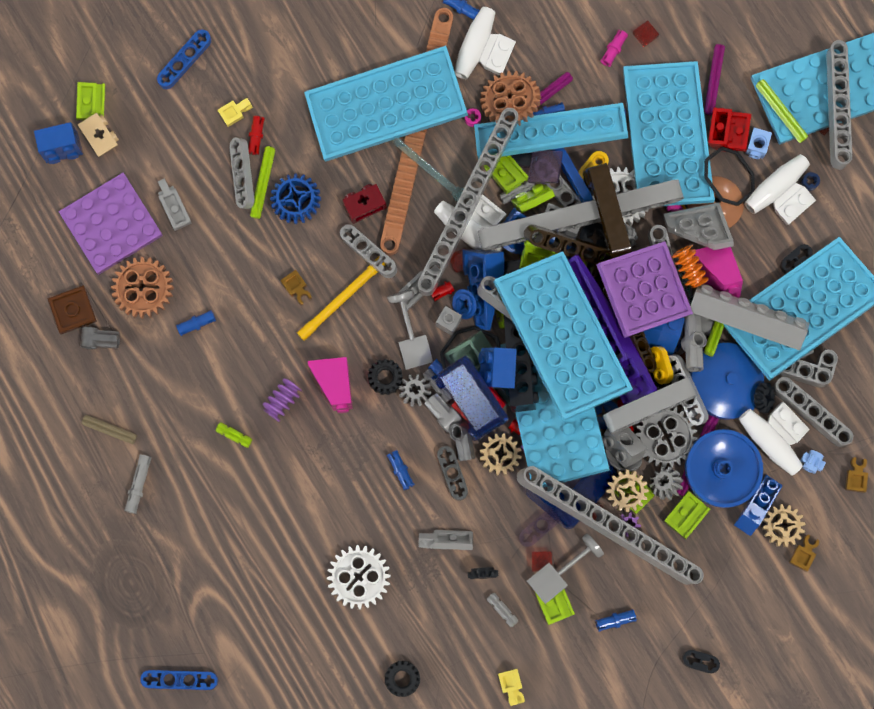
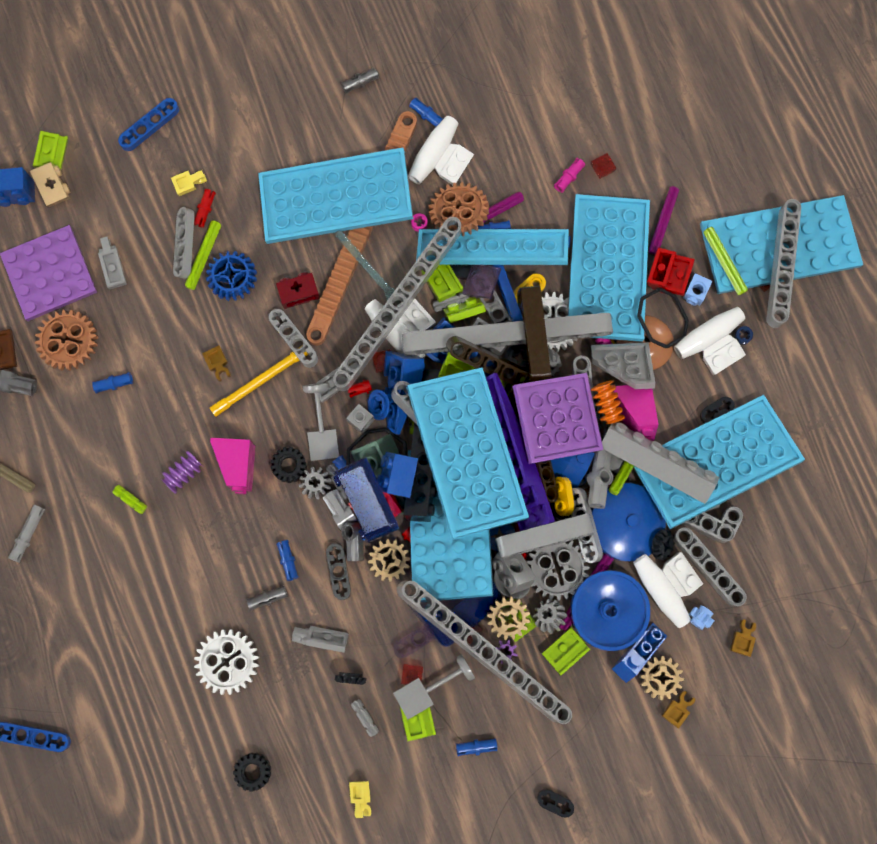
camera: 10 degrees right, 0 degrees up
none -> flat silver pin [246,585,288,611]

